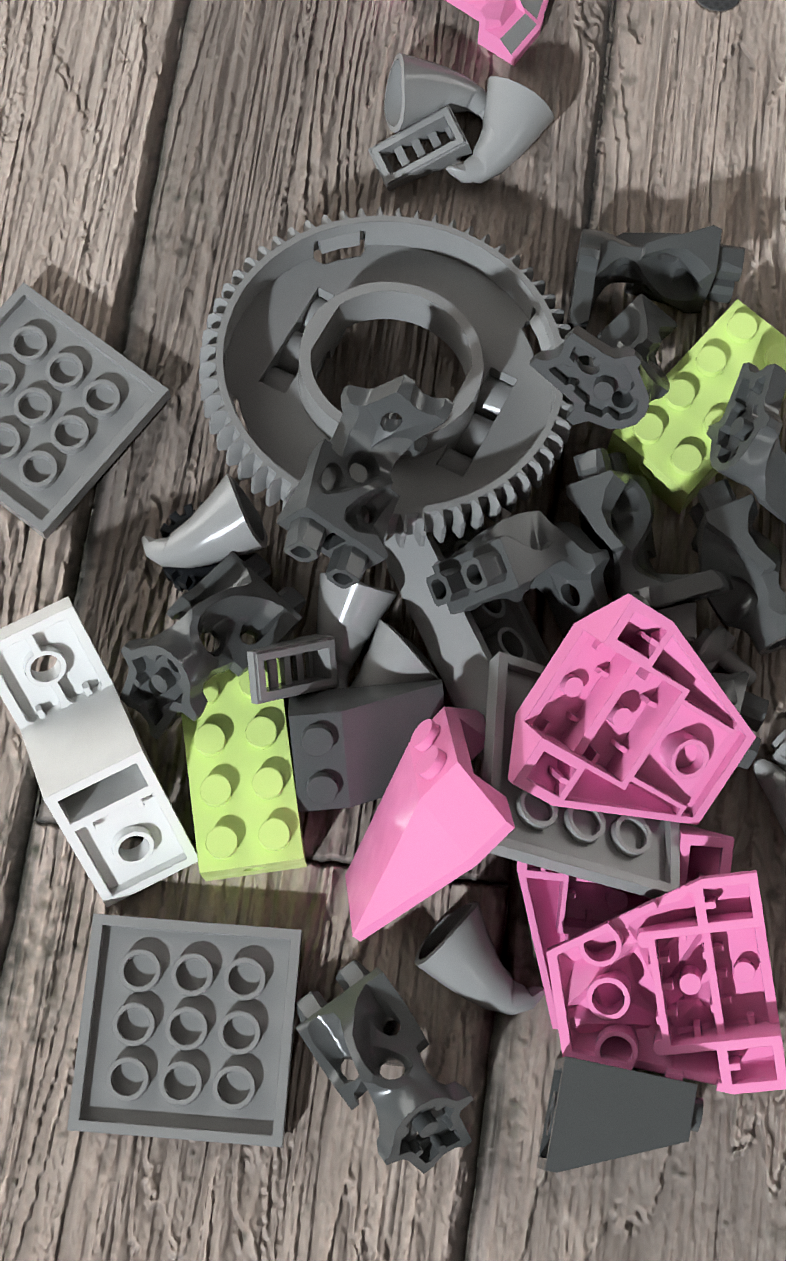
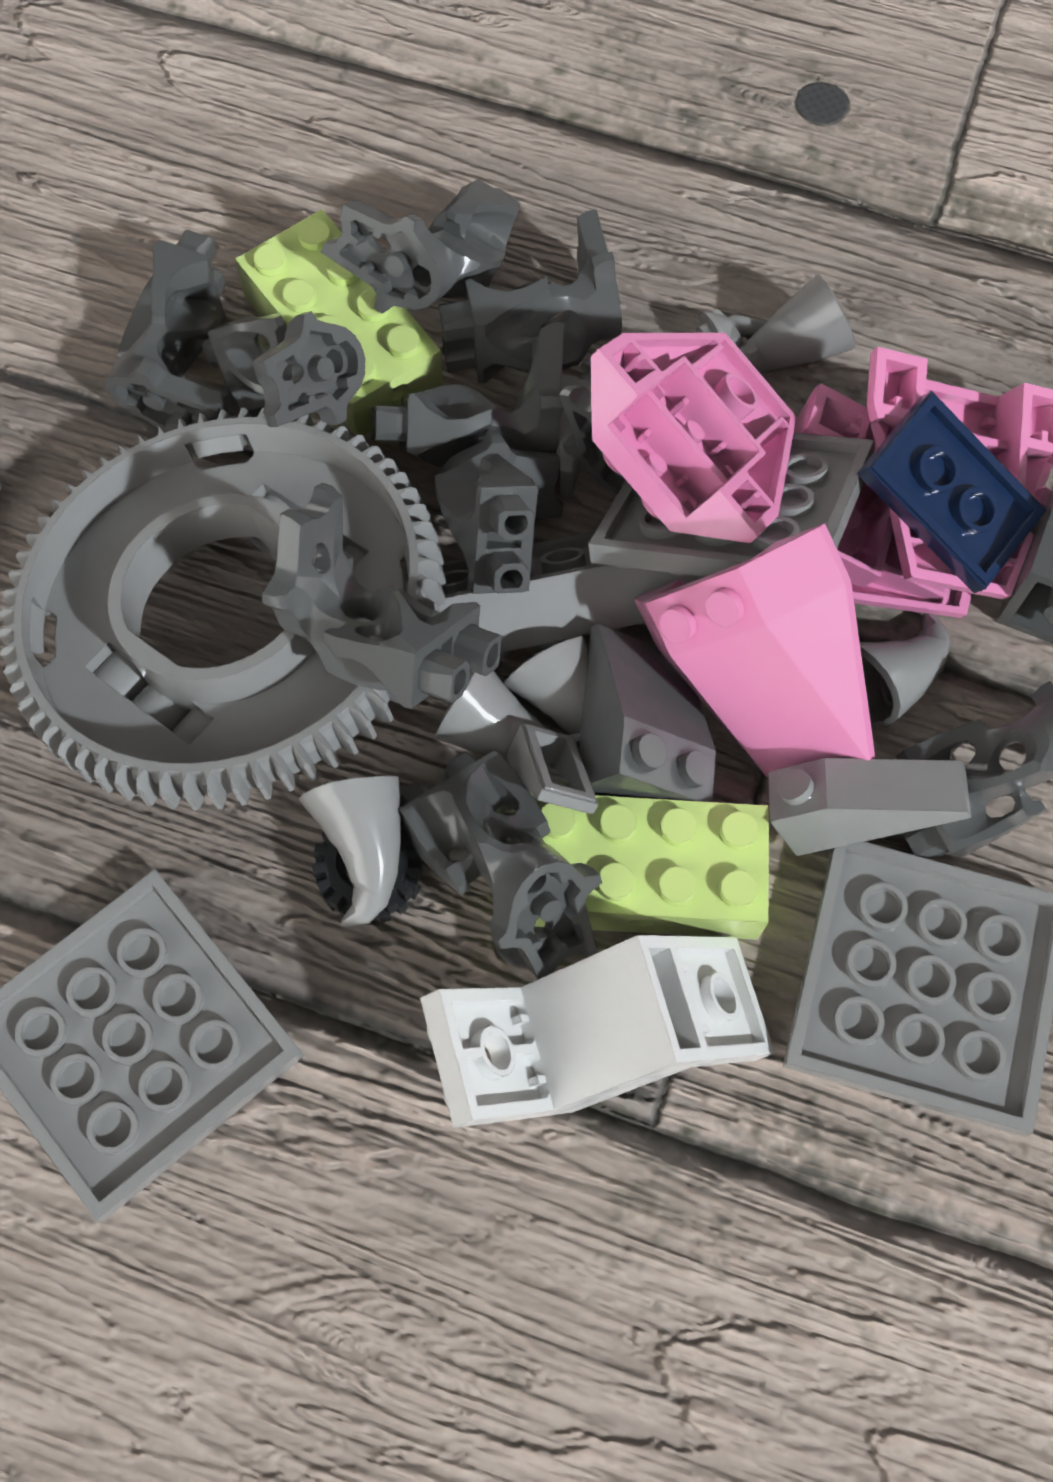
camera: 80 degrees left, 5 degrees down
none -> light grey slope [768,758,971,856]
none -> dark blue tile [857,390,1046,593]

